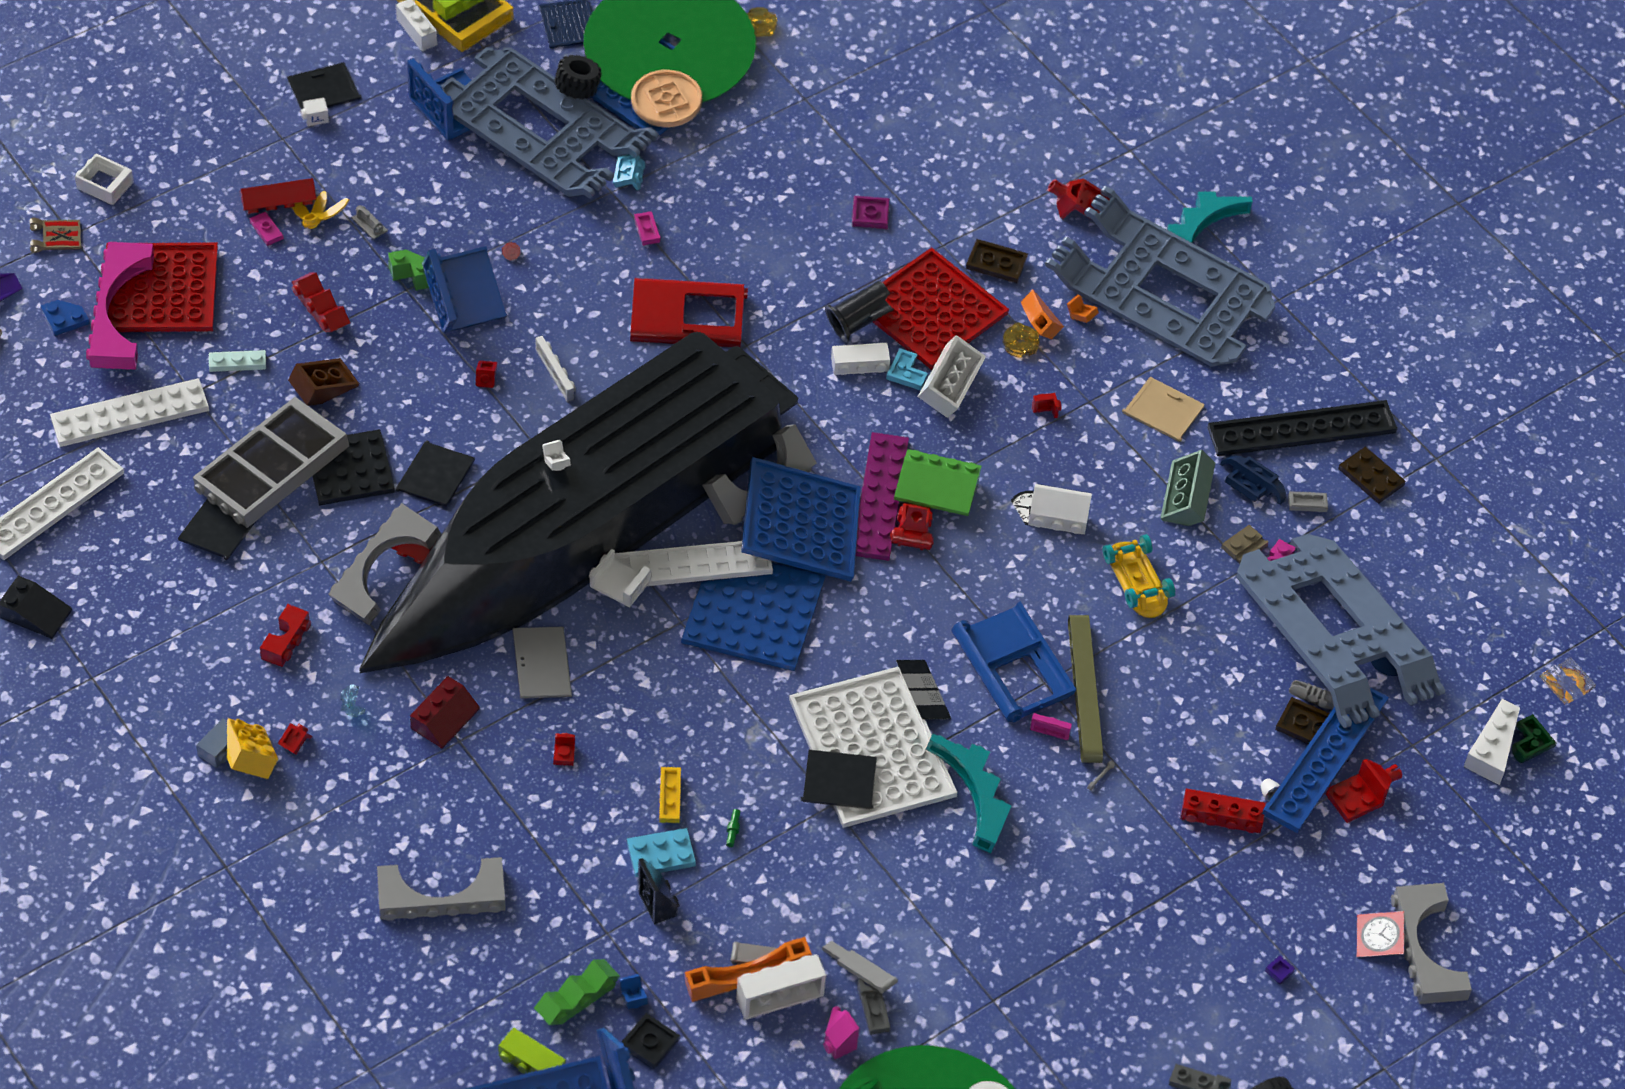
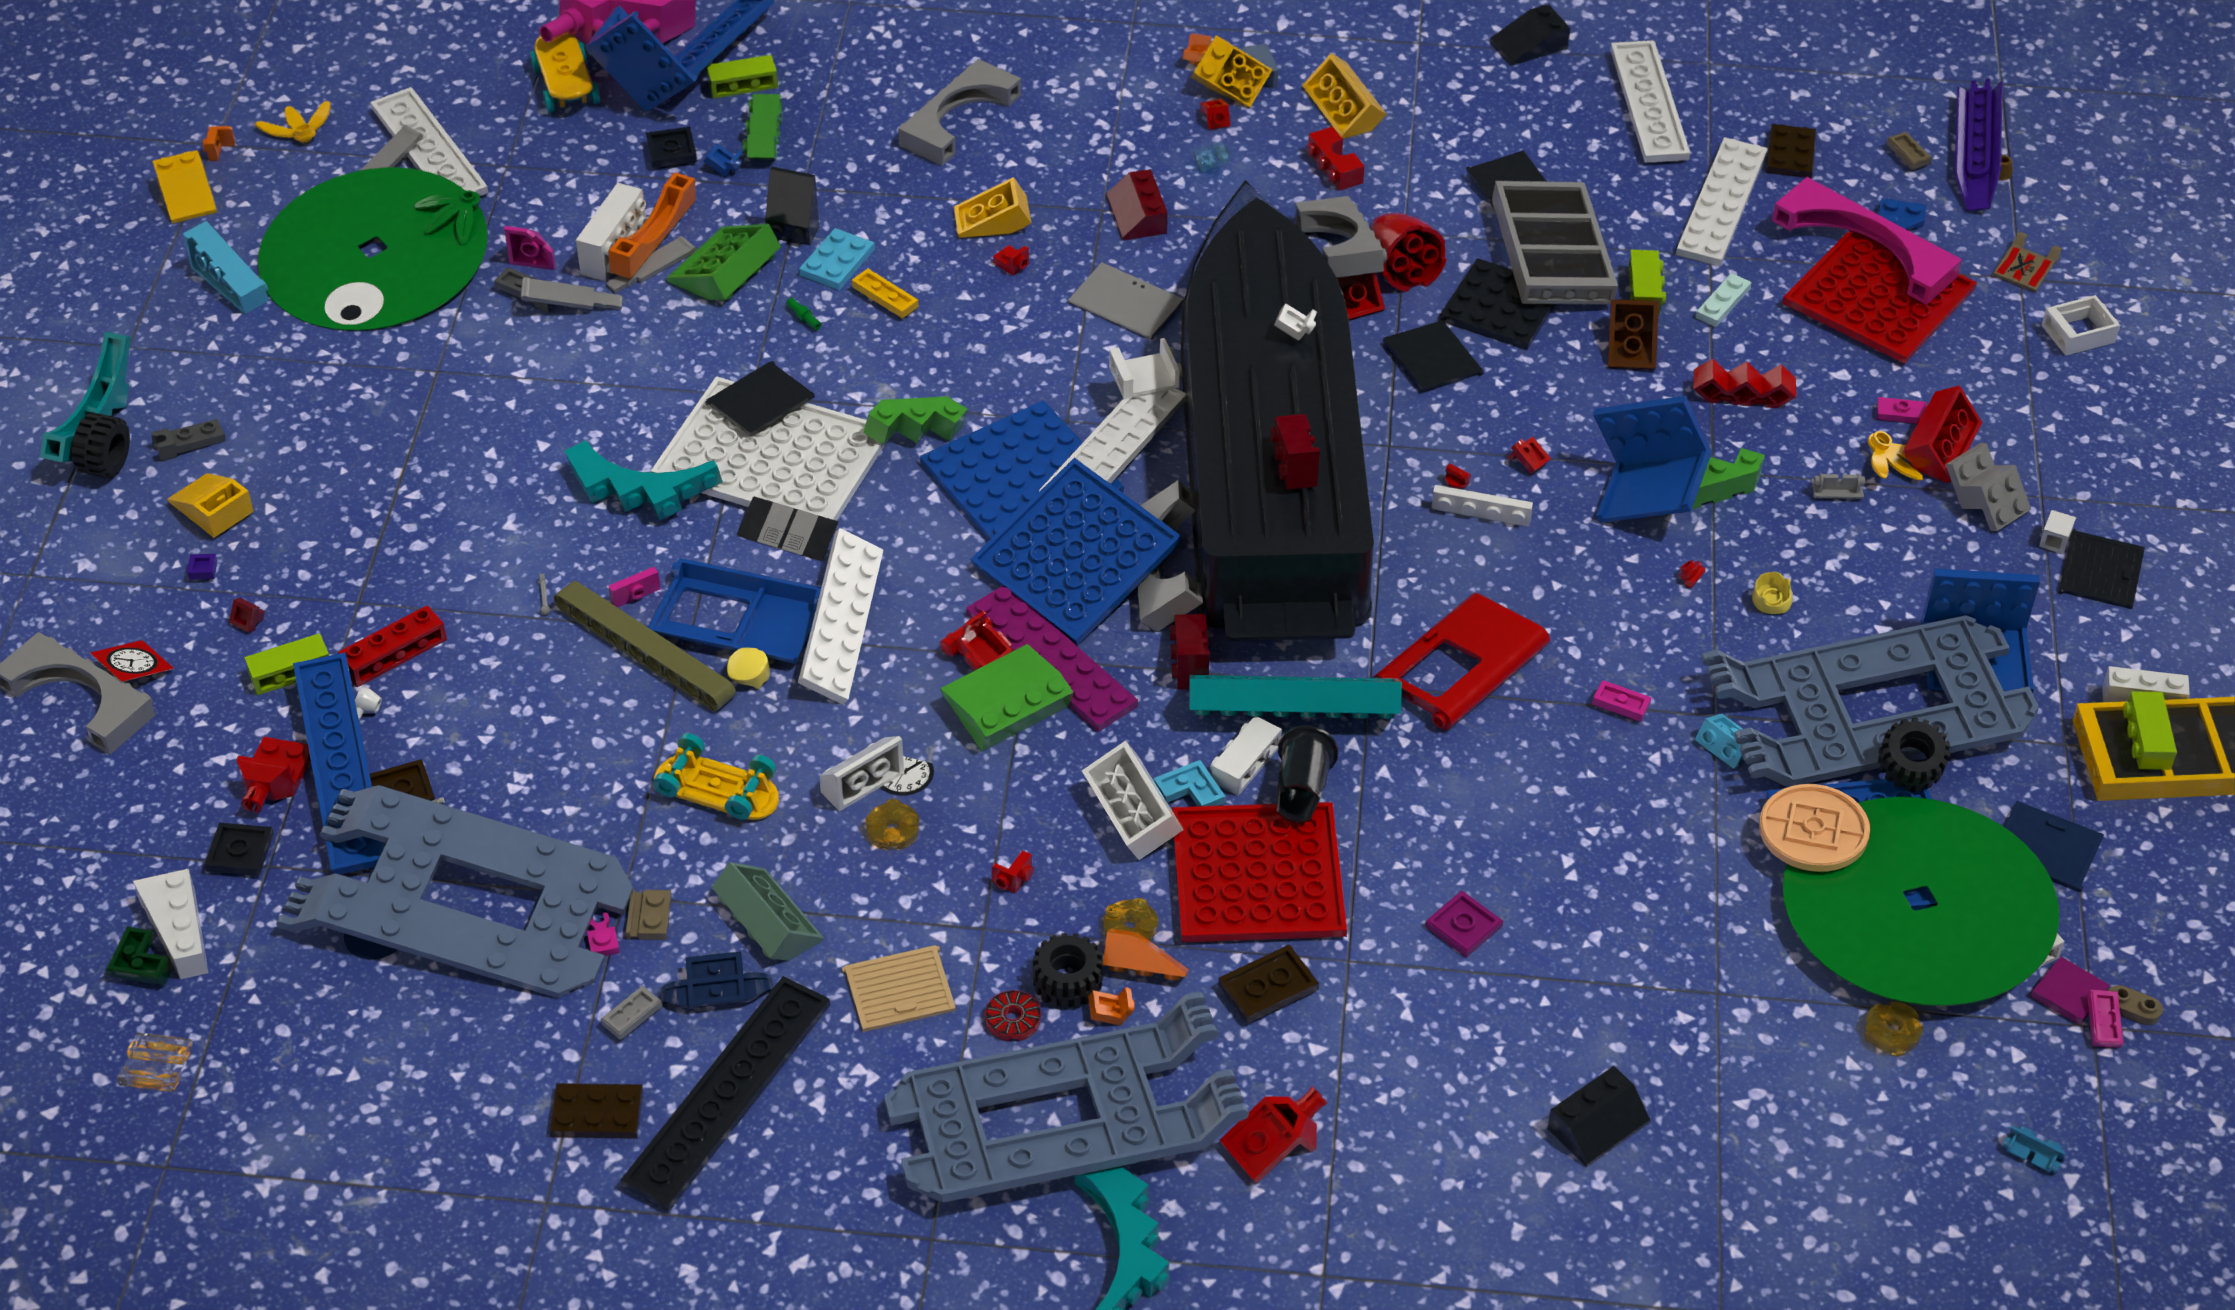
camera: 135 degrees right, 5 degrees down
none -> yellow slope [167,473,254,538]
none -> black plate [204,823,274,876]
none -> dark red tile [229,598,265,632]
none -> lime brick [244,633,329,696]
none -> bright green slope [666,224,781,301]
none -> light yellow hair [727,647,770,690]
none -> white plate [798,528,883,705]
none -> bright green brick [863,396,968,445]
none -> clear yellow plate [865,799,920,850]
none -> yellow slope [954,177,1032,238]
none -> tile [985,990,1041,1041]
none -> black tyre [1033,933,1103,1009]
none -> dark red wedge [1169,614,1210,689]
none -> orange bracket [1183,33,1212,65]
none -> teal brick [1189,675,1402,718]
none -> dark red wedge [1270,414,1320,489]
none -> yellow slope [1302,53,1387,139]
none -> red cylinder [1369,213,1447,292]
none -> red plate [1445,463,1471,489]
none -> black slope [1547,1066,1650,1167]
none -> lime brick [1628,250,1666,315]
none -> light yellow hair [1752,572,1793,614]
none -> dark brown plate [1766,124,1816,179]
none -> light grey bracket [1946,443,2031,531]

